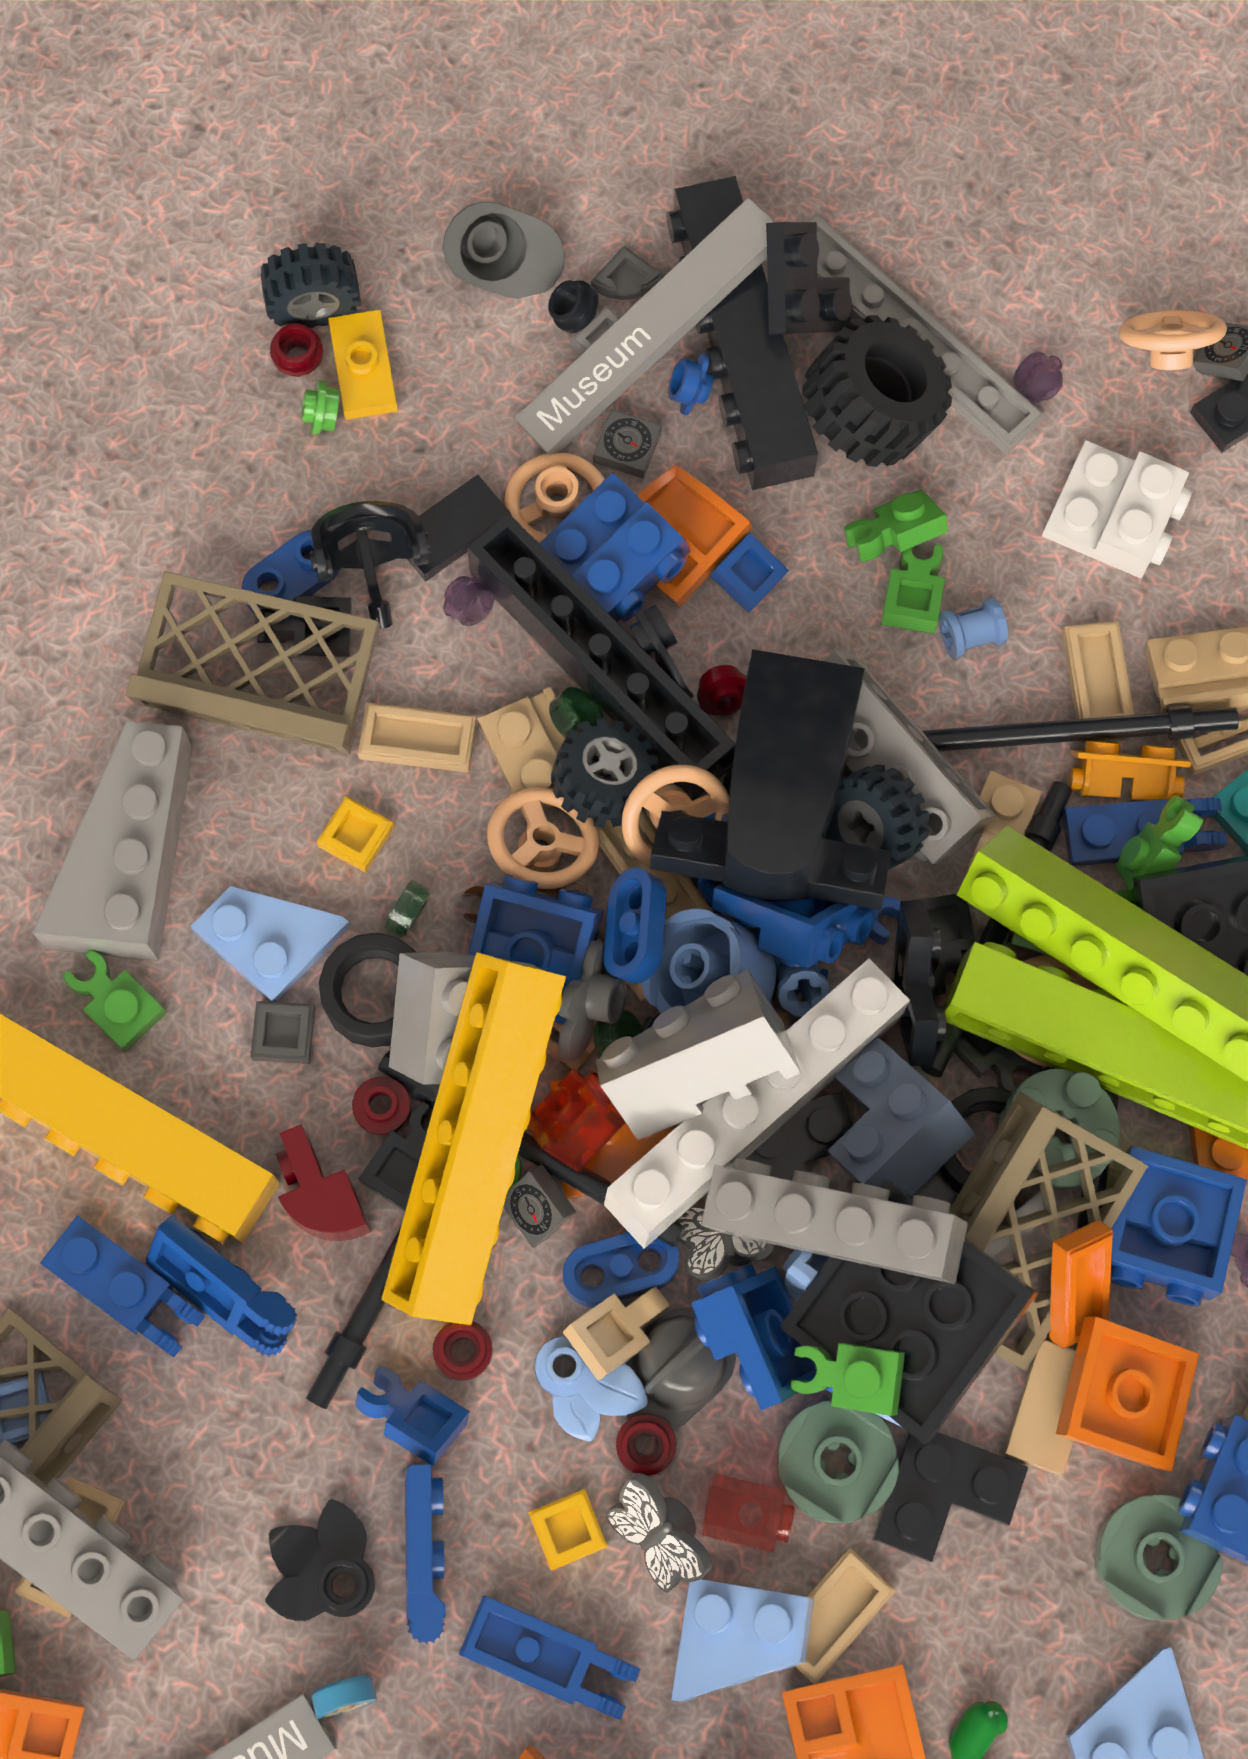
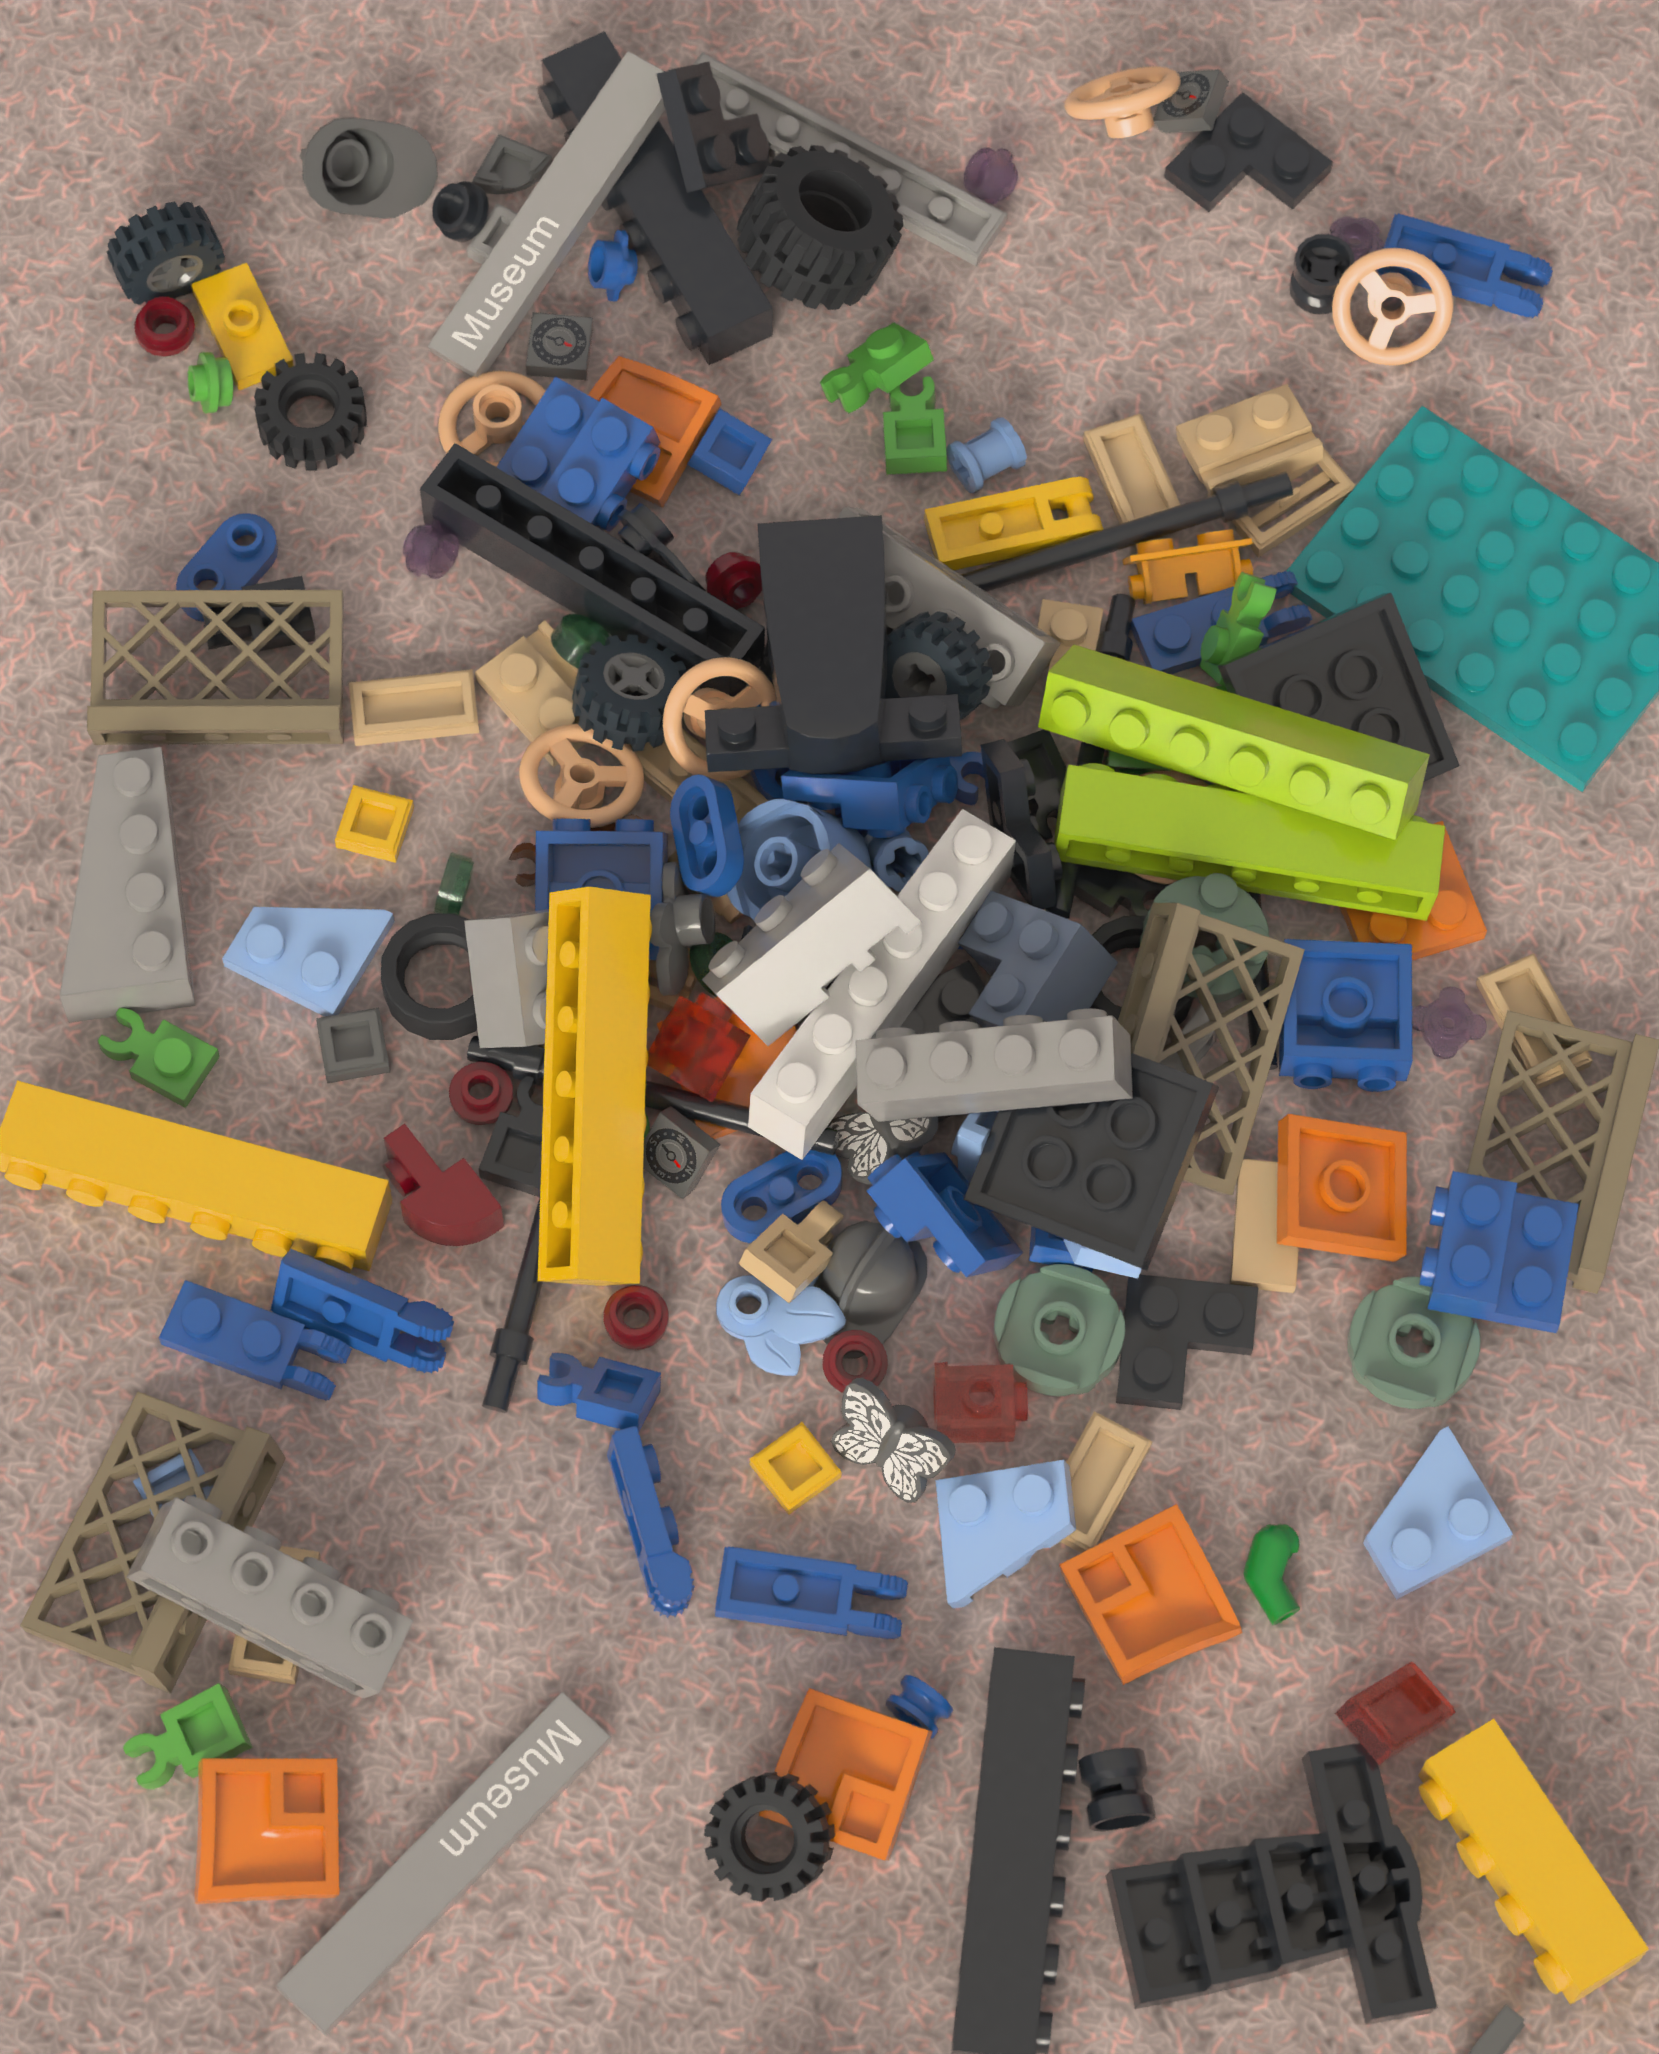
camera: 15 degrees left, 5 degrees down
black plate [265,1499,375,1621] -> none
black helmet [309,500,431,629] -> none
dark azure tile [311,1675,377,1719] -> none
black tile [407,474,511,582] -> none
bright green plate [791,1343,905,1416] -> none
white plate [1042,440,1193,578] -> none
orange tile [1049,1220,1113,1349] -> none
none -> black tyre [254,353,367,471]
none -> yellow plate [924,476,1103,570]

